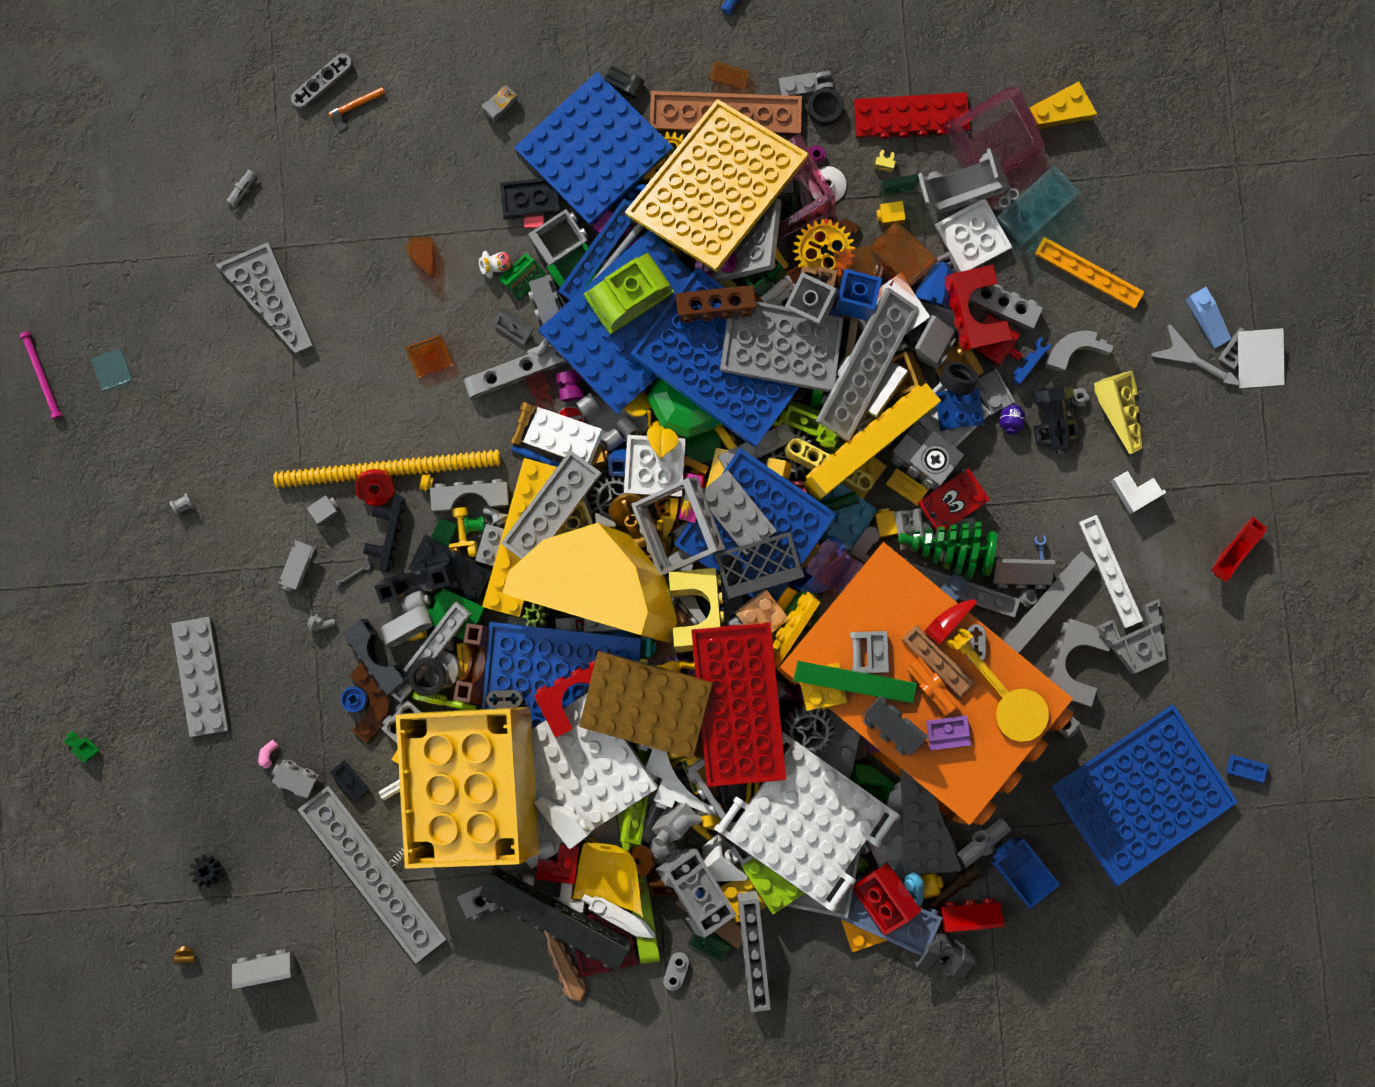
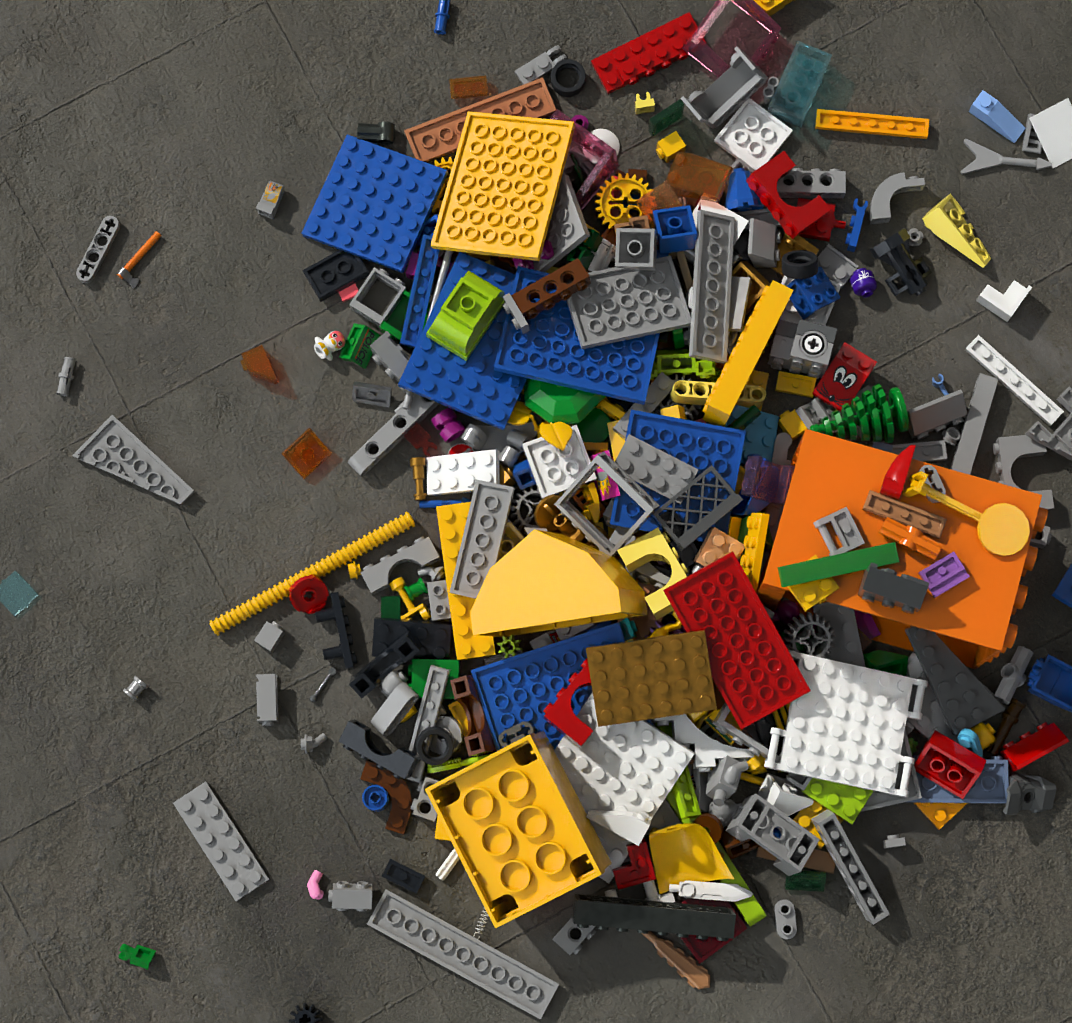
camera: 20 degrees left, 5 degrees down
none -> light grey plate [502,293,530,334]
none -> light grey plate [883,834,906,849]

